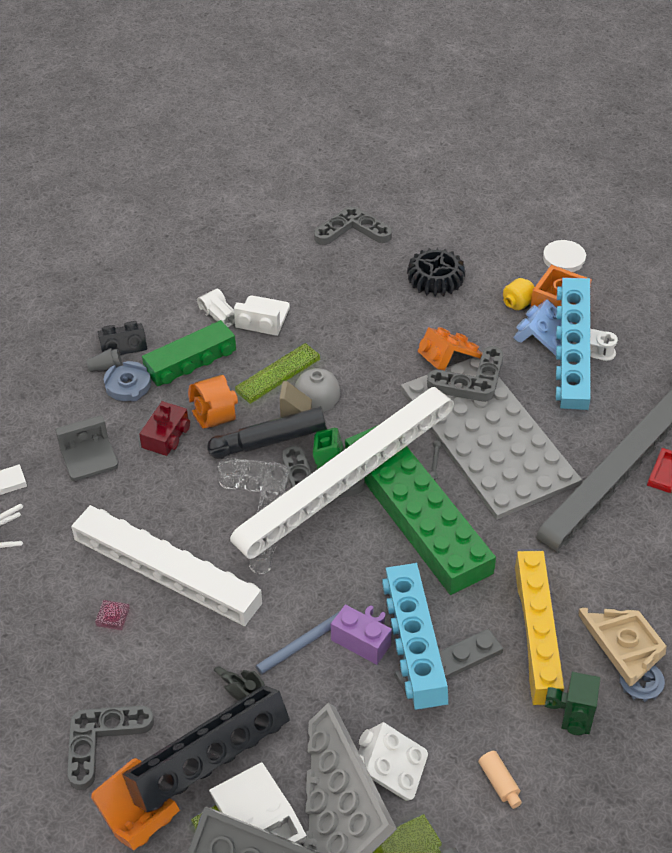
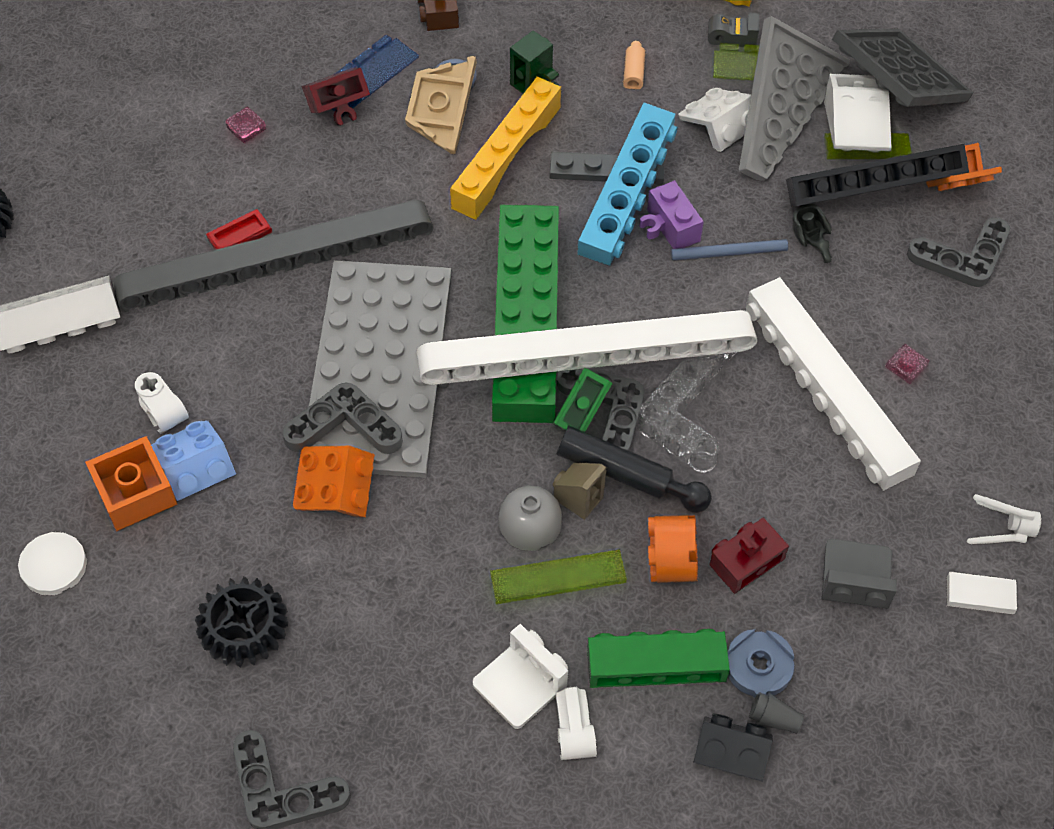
camera: 150 degrees left, 10 degrees up
yellow head [503,278,535,311] -> none
medium azure brick [556,278,590,410] -> none

